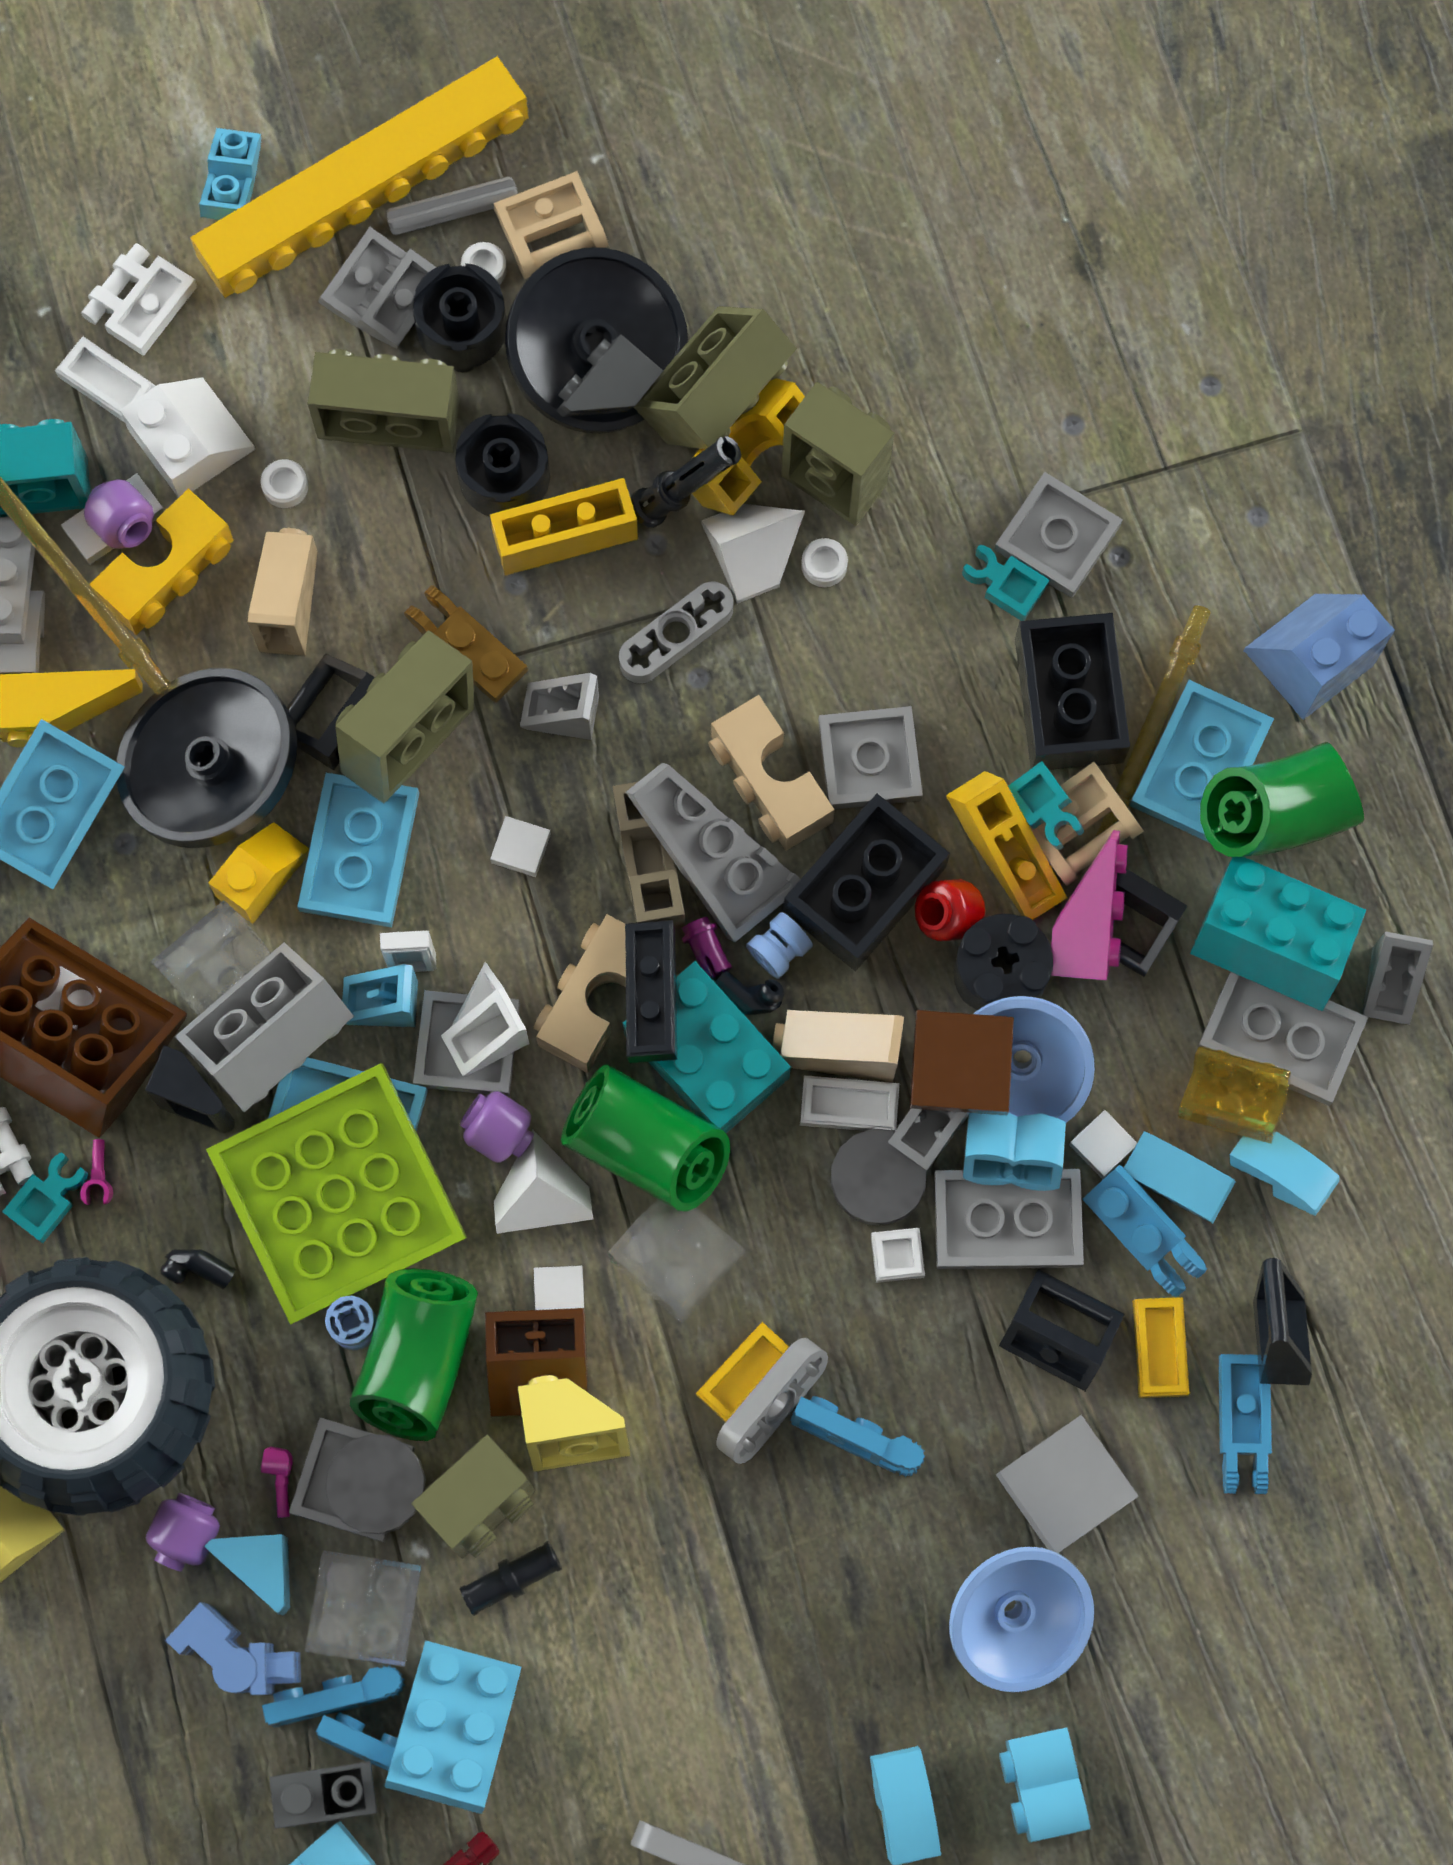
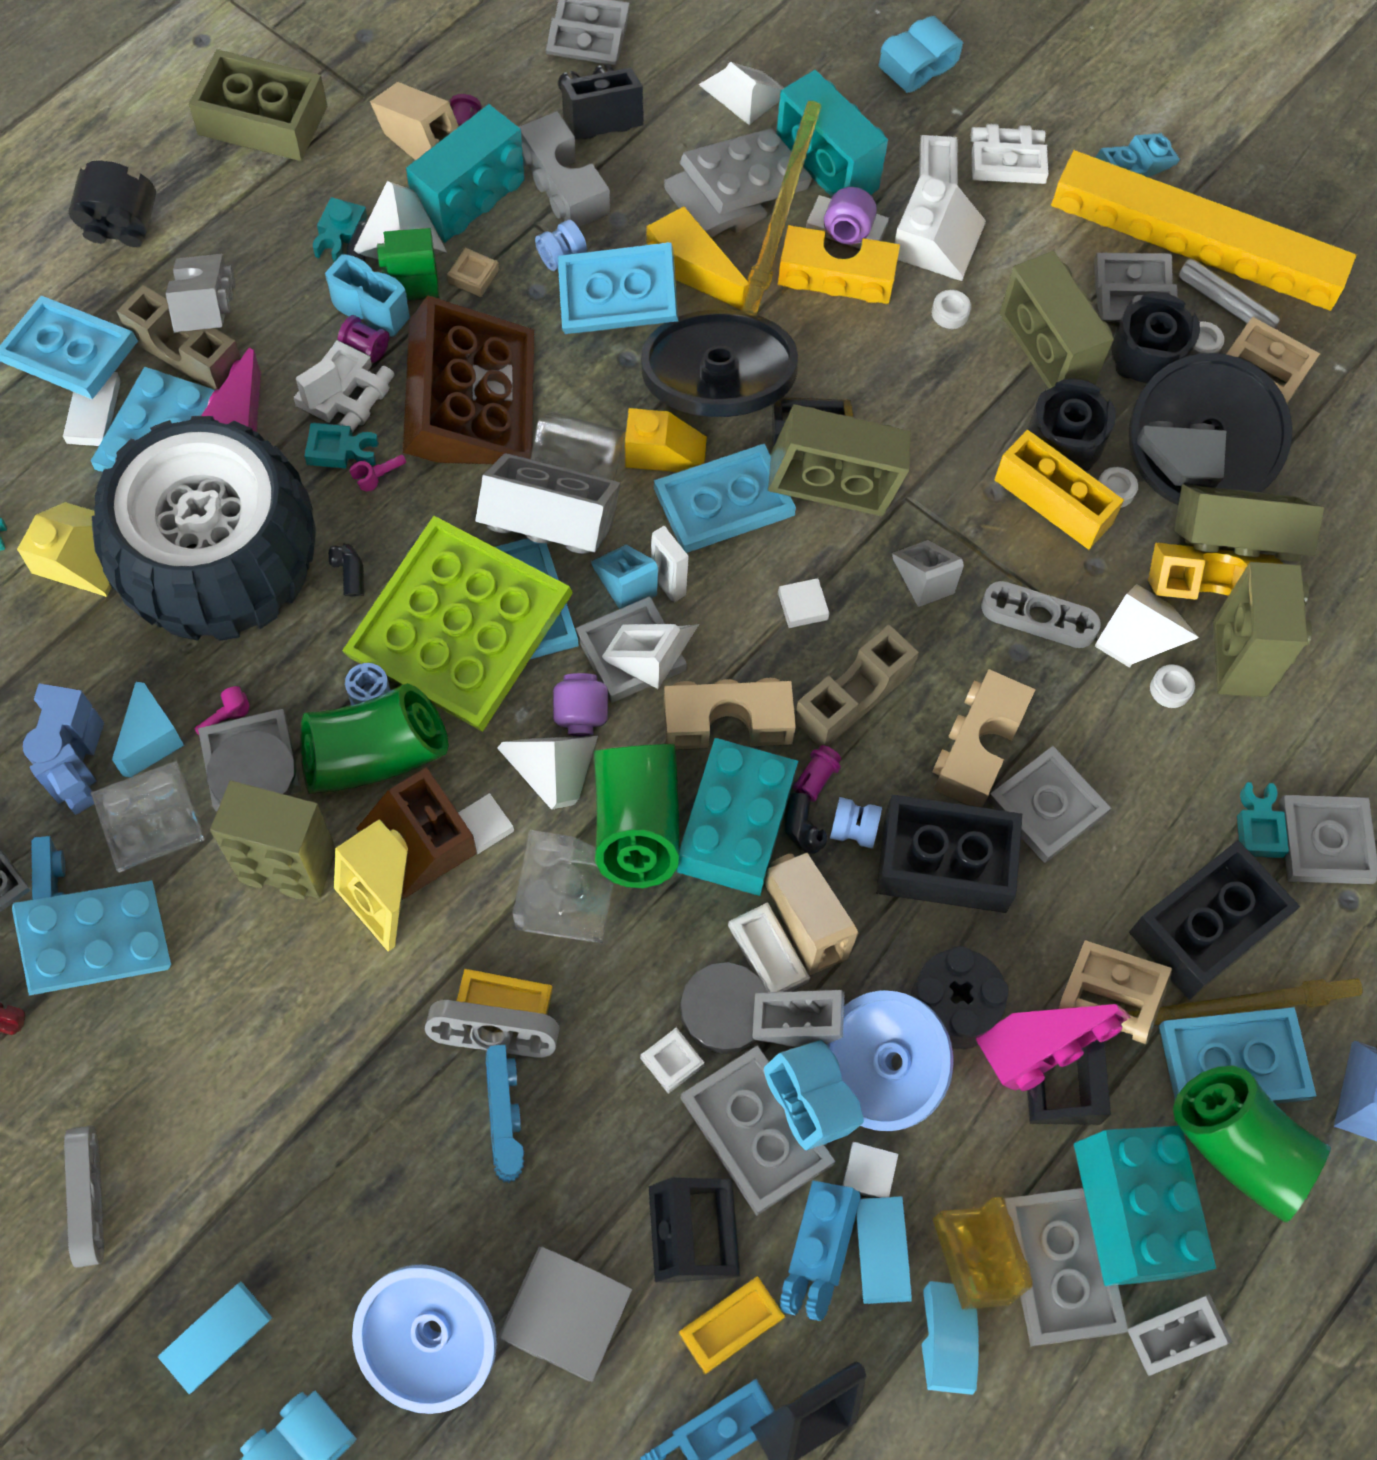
camera: 55 degrees right, 10 degrees down
black tile [145,1045,235,1133] -> none
medium lavender head [146,1493,220,1572] -> none
tan slope [247,528,318,656] -> none
dark azure hinge [262,1665,405,1728] -> none
pearl gold hinge [404,585,528,703] -> none
black pin [460,1541,562,1616] -> none
black tile [625,920,677,1063] -> none
light grey wing [626,763,801,942] -> none
black pin [630,436,741,528] -> none
reddish brown tile [910,1010,1014,1116] -> none
red head [914,879,985,942] -> none
yellow slope [946,771,1068,920] -> none
teal plate [1008,761,1084,850] -> none
none -> white tile [1098,467,1138,508]

